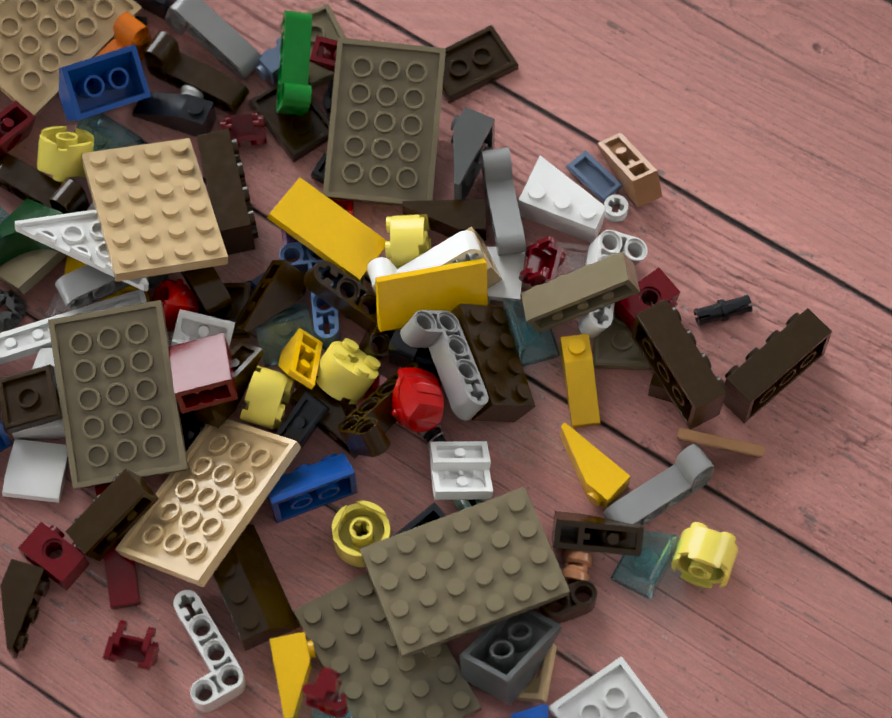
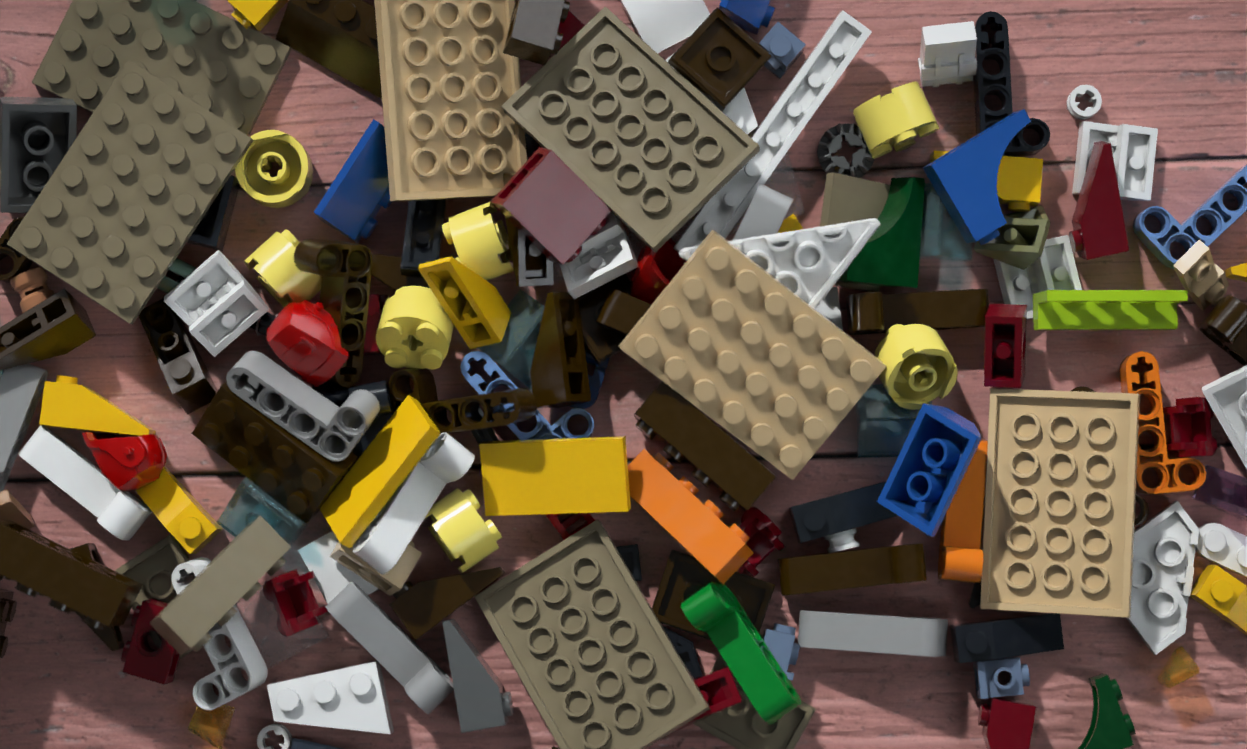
camera: 145 degrees right, 20 degrees up
black pin [694,294,753,326] -> none
none -> white beam [18,425,152,540]
none -> red helmet [82,432,167,492]
none -> dark brown slope [139,298,217,415]
none -> clear yellow slope [188,704,236,749]
none -> light yellow brick [244,229,322,307]
none -> orange brick [628,449,754,584]

